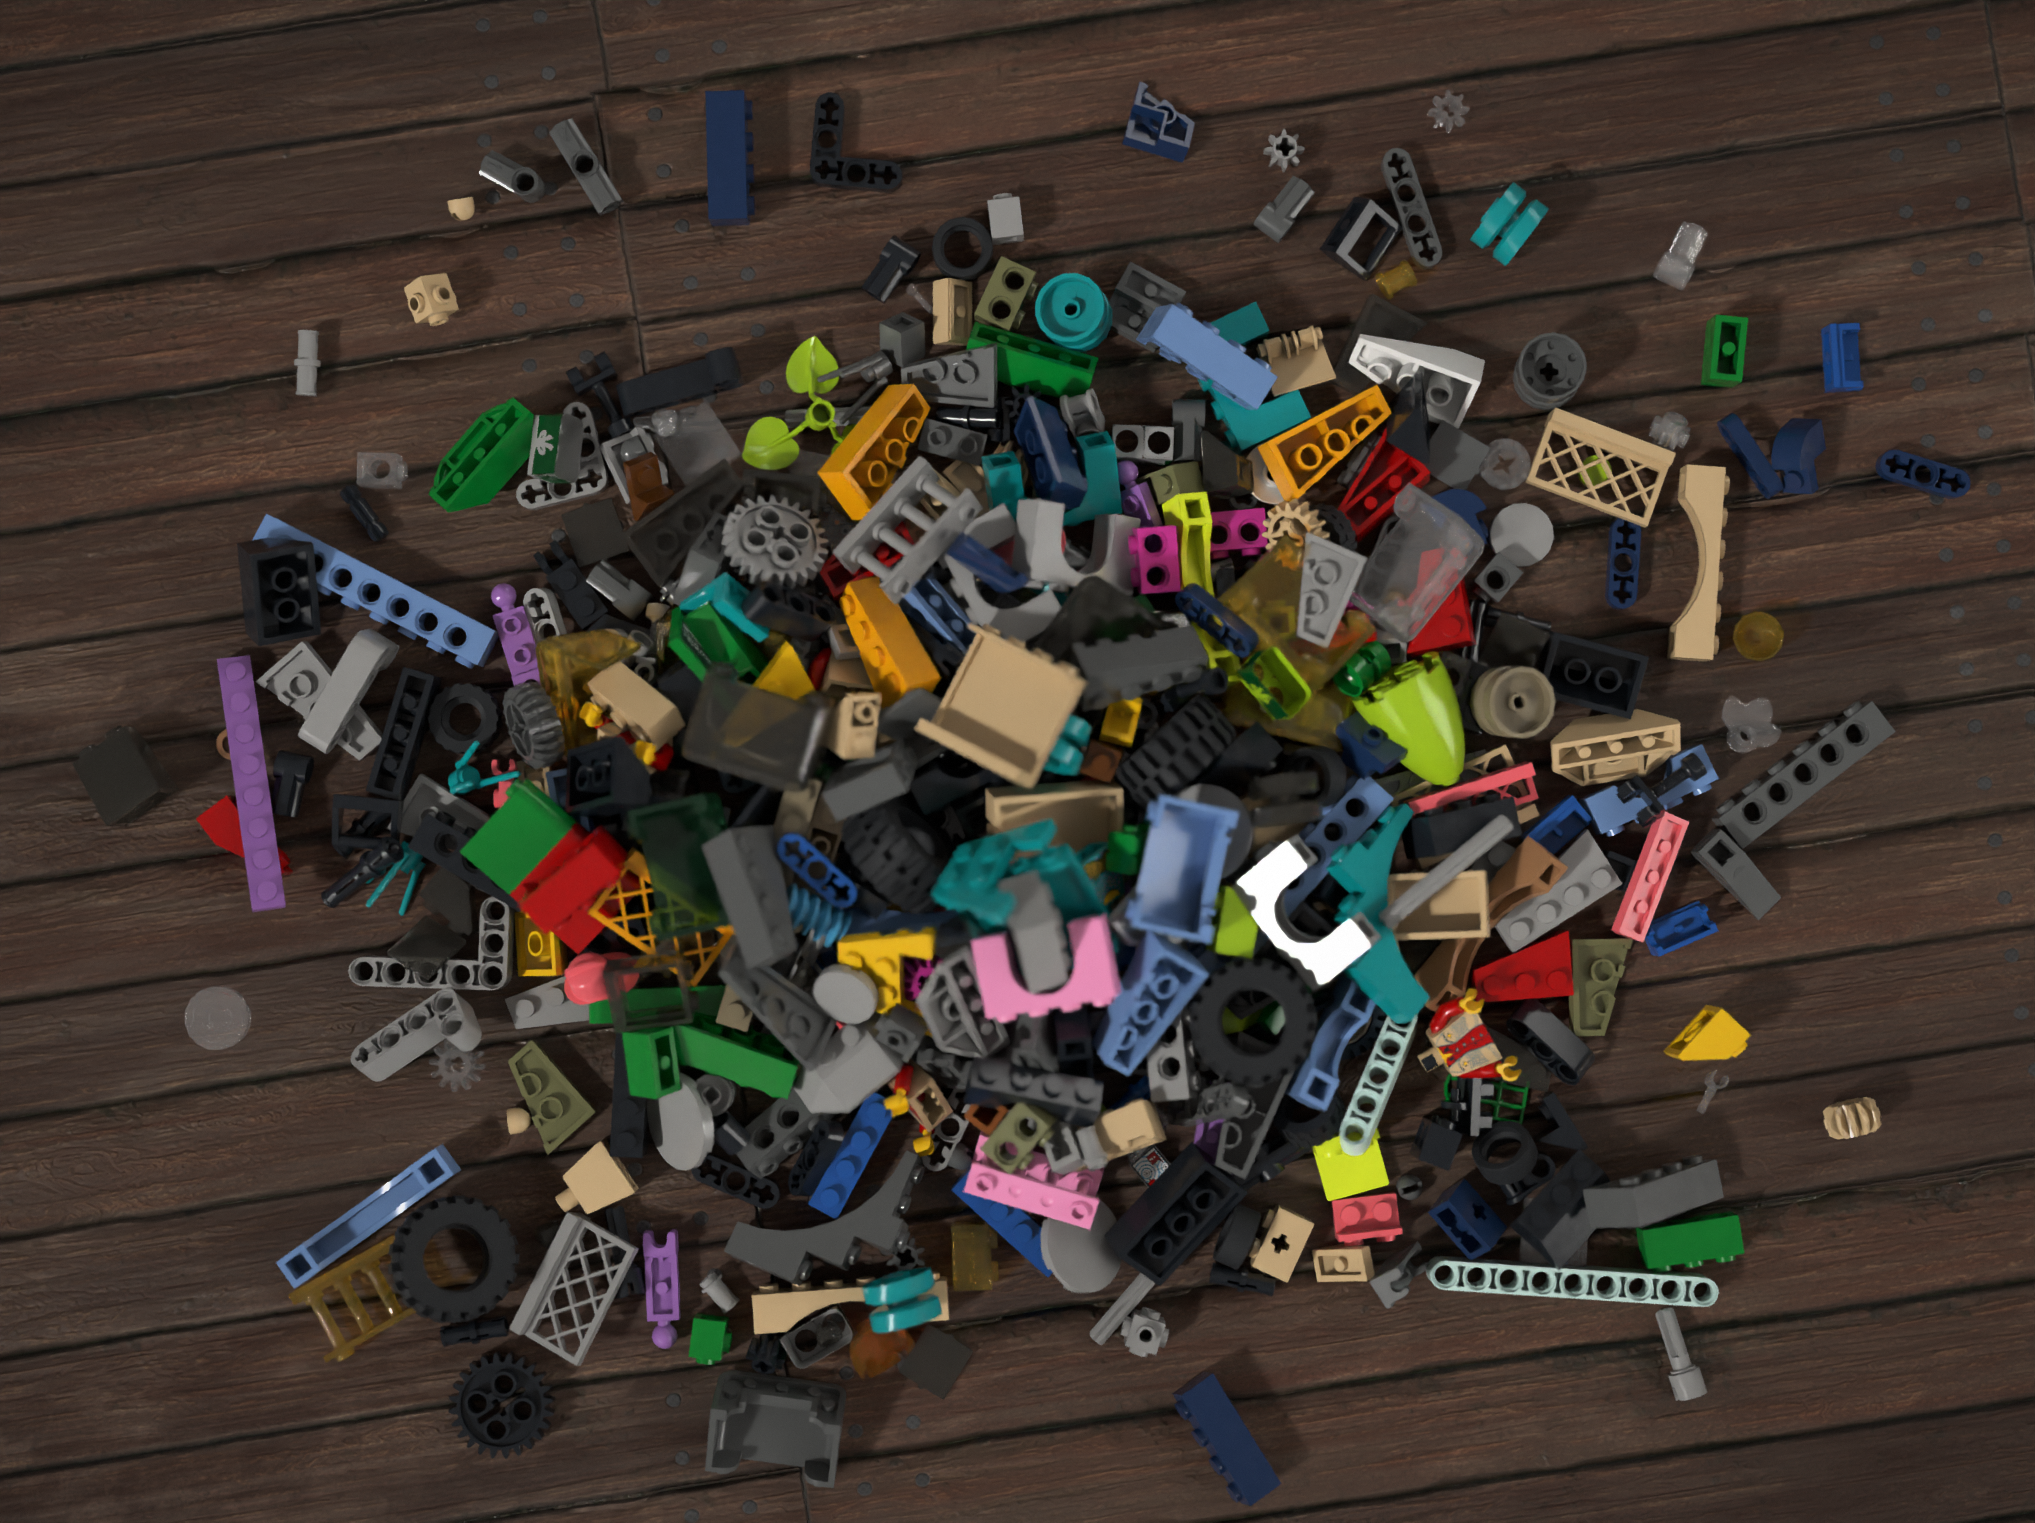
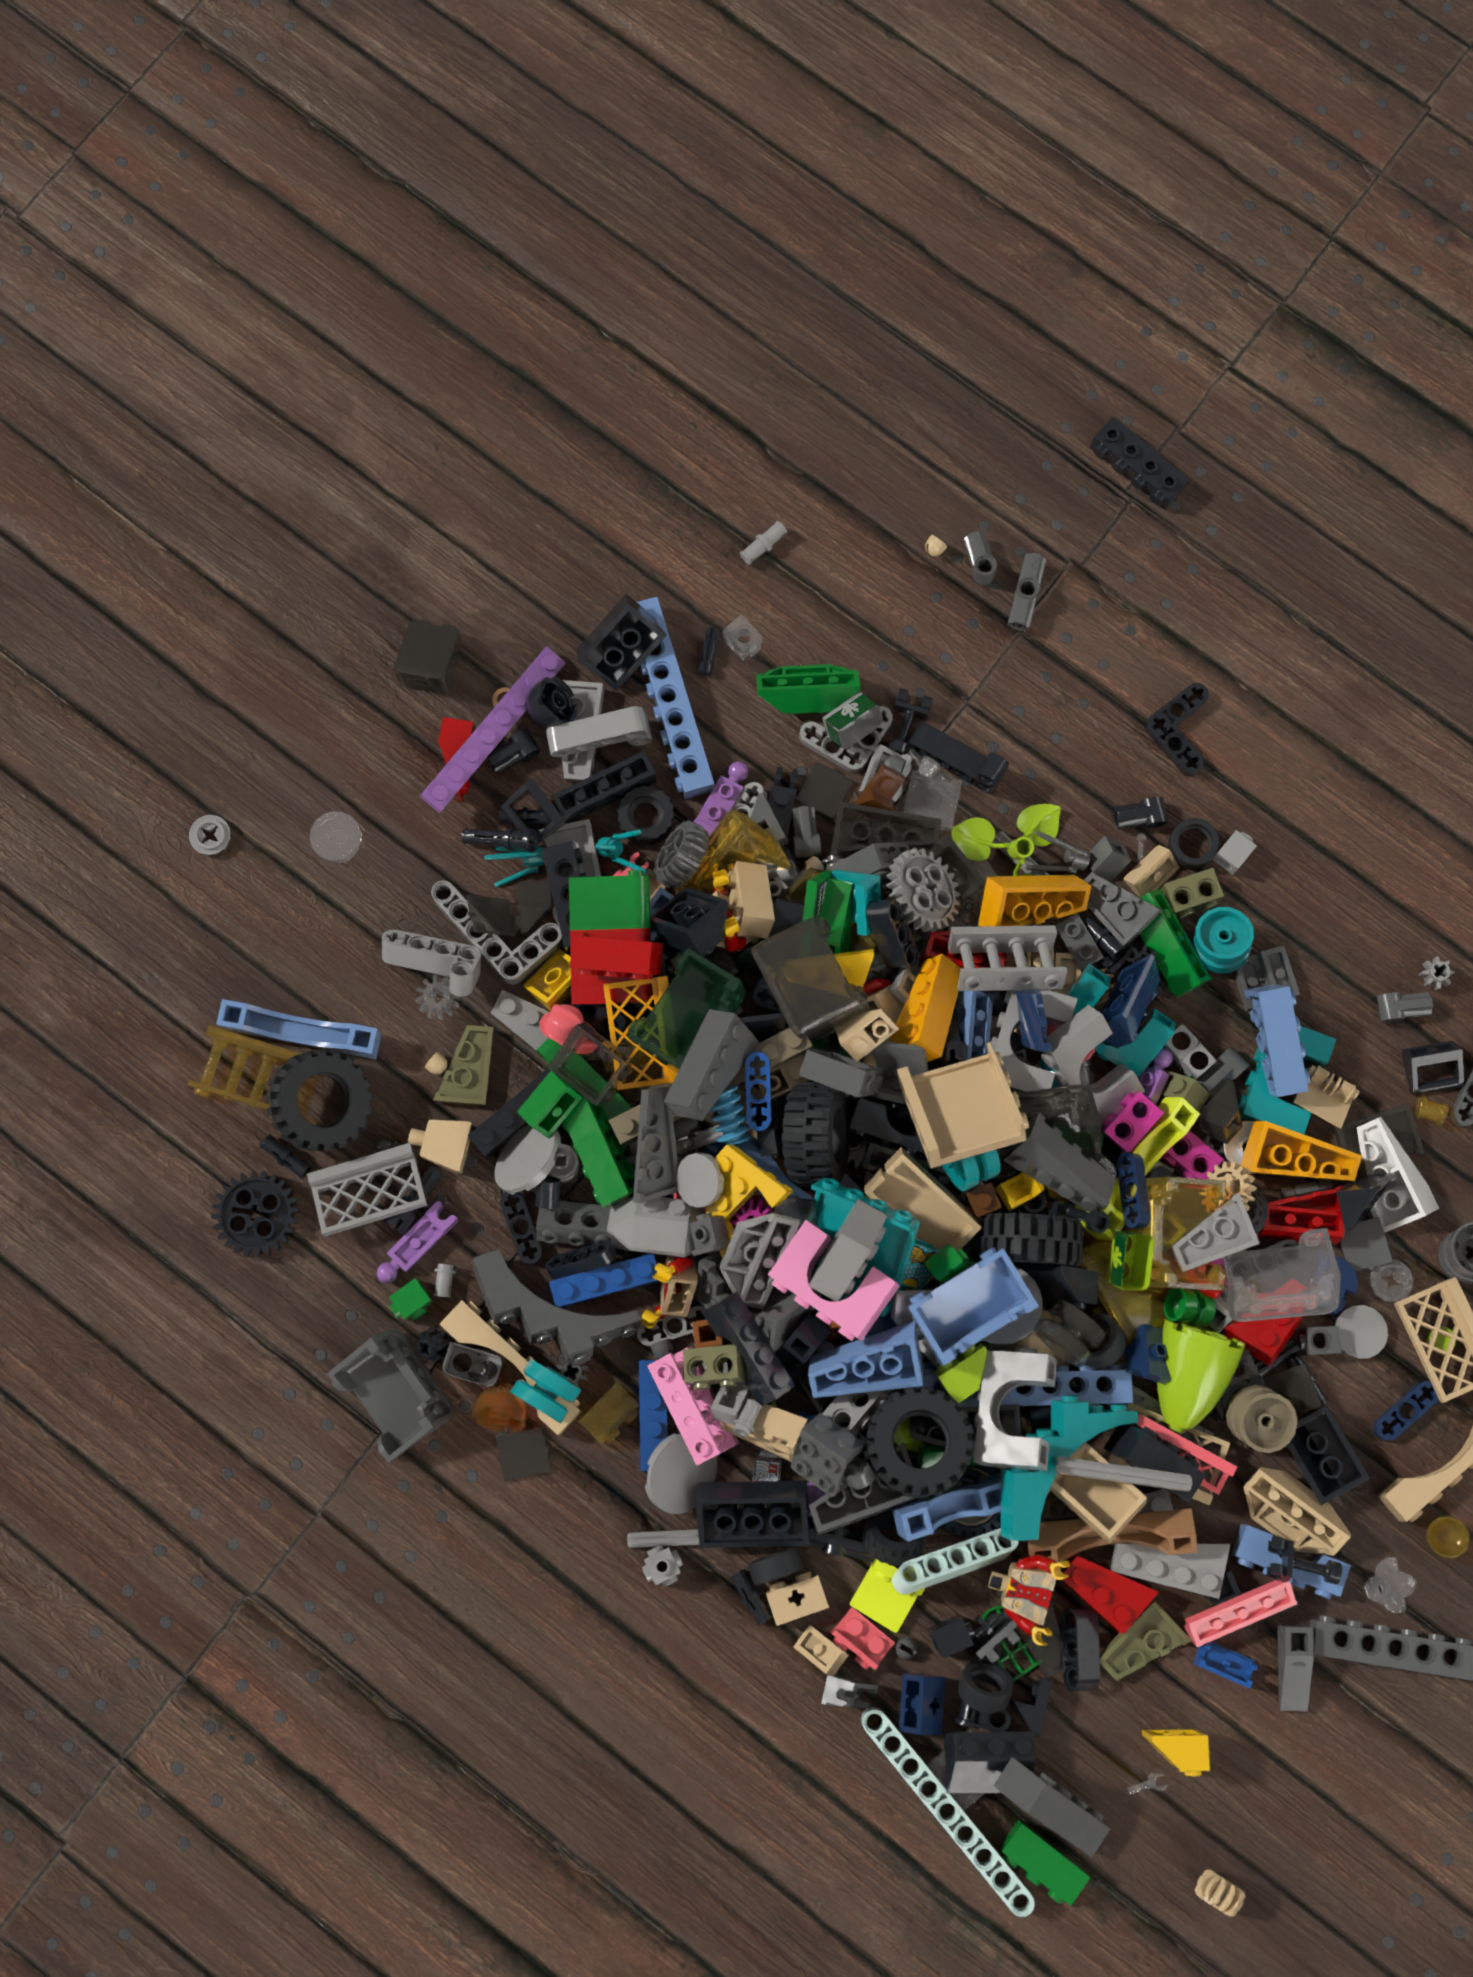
camera: 45 degrees right, 10 degrees down
tan brick [404,273,459,326] -> none
dark blue brick [705,90,755,226] -> none
teal wing [931,819,1057,924] -> none
light grey piece [1060,388,1105,444] -> none
dark blue slope [1122,81,1195,163] -> none
dark blue brick [1172,1372,1281,1506] -> none
blue hinge [1519,795,1592,855] -> none
light grey piece [1655,1308,1707,1401] -> none
none -> light grey gear [189,815,231,856]
none -> black cylinder [527,676,578,729]
none -> dark grey slope [747,792,789,847]
none -> dark grey bracket [791,1413,865,1497]

